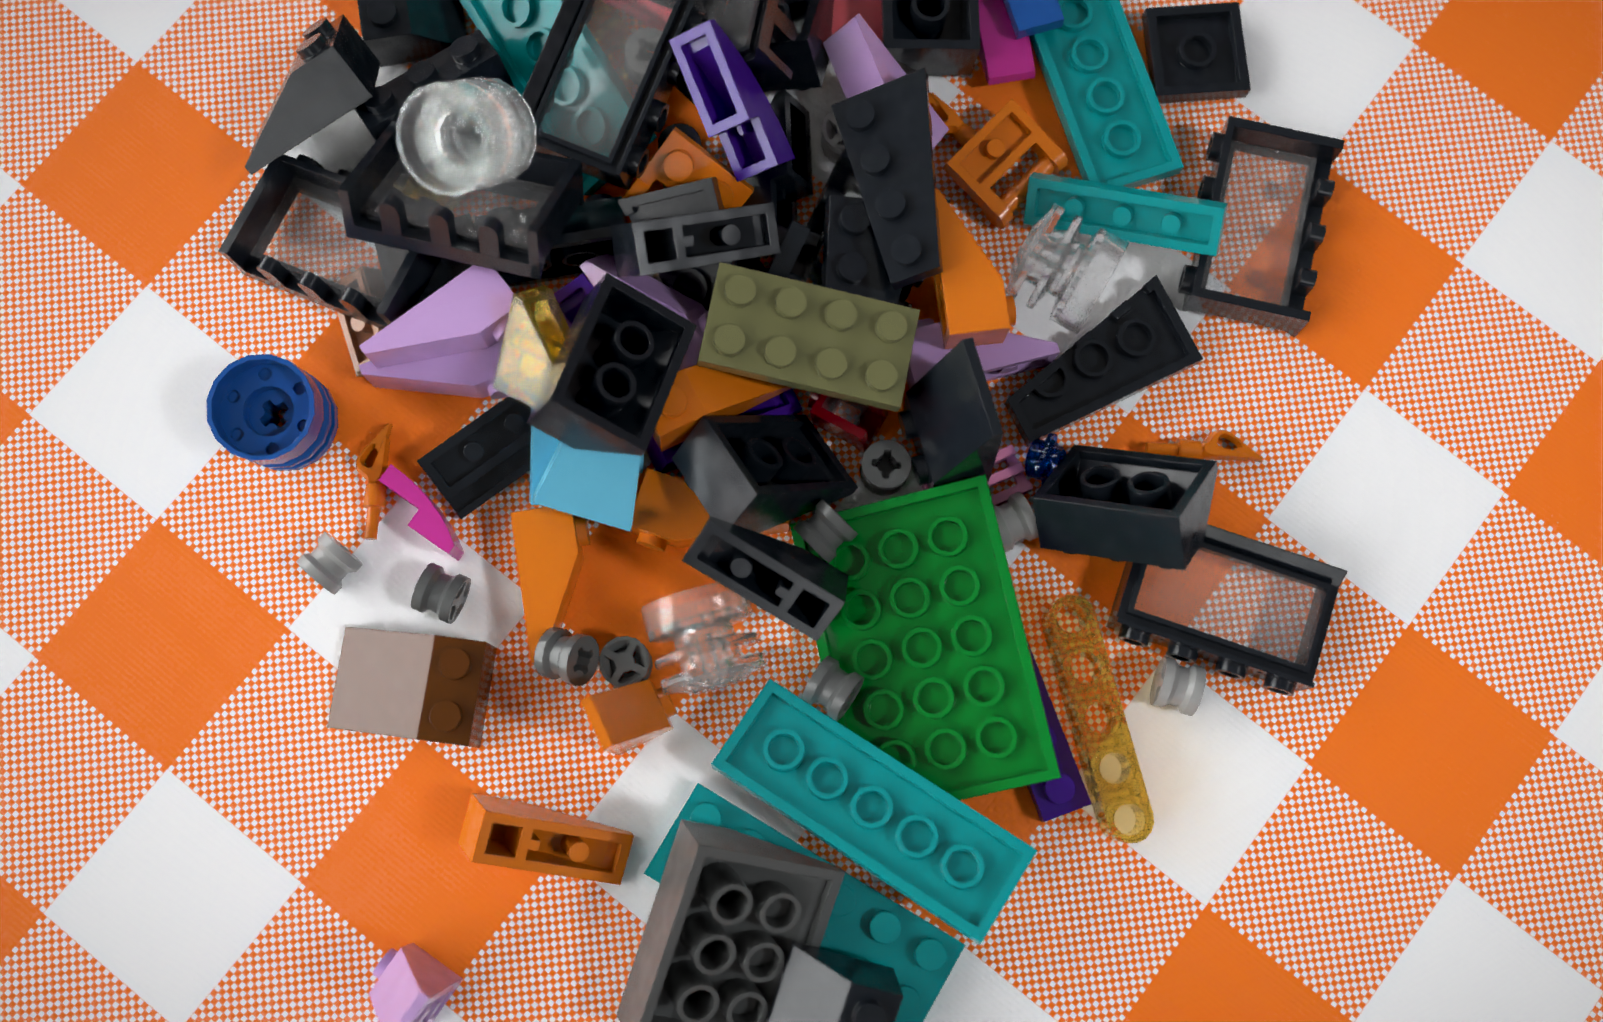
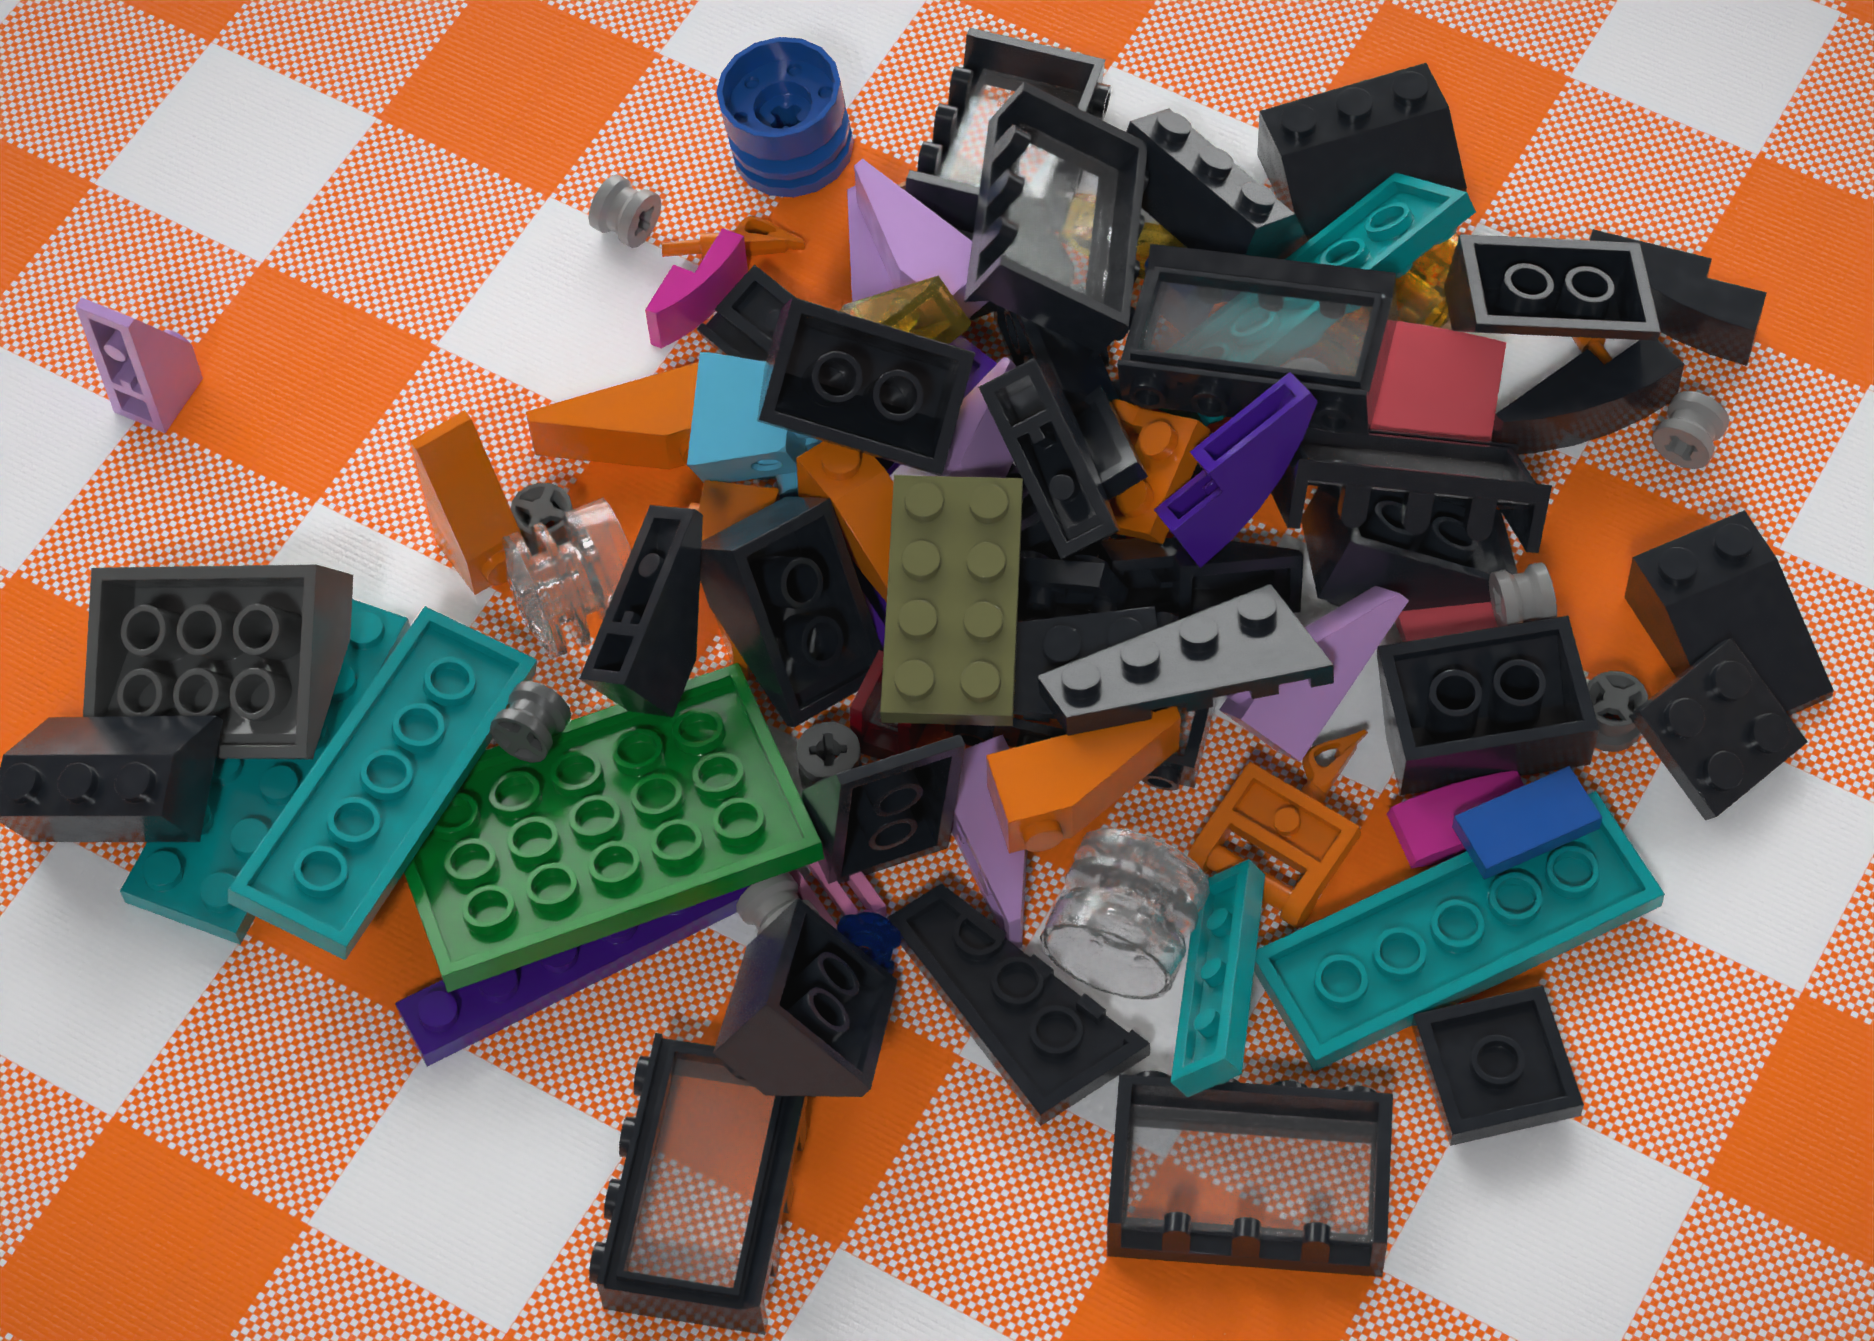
camera: 90 degrees right, 20 degrees down
black slope [245,14,381,175] -> none
slope [327,627,497,748] -> none
clear wheel [396,77,537,197] -> none
dark grey wheel [411,563,471,624] -> none
orange slope [458,793,634,885] -> none
dark grey wheel [534,627,600,686] -> none
dark grey wheel [793,499,858,563] -> none
clear yellow beam [1042,594,1154,843] -> none
orange hand [1145,430,1263,462] -> none
light grey wheel [1150,656,1206,716] -> none

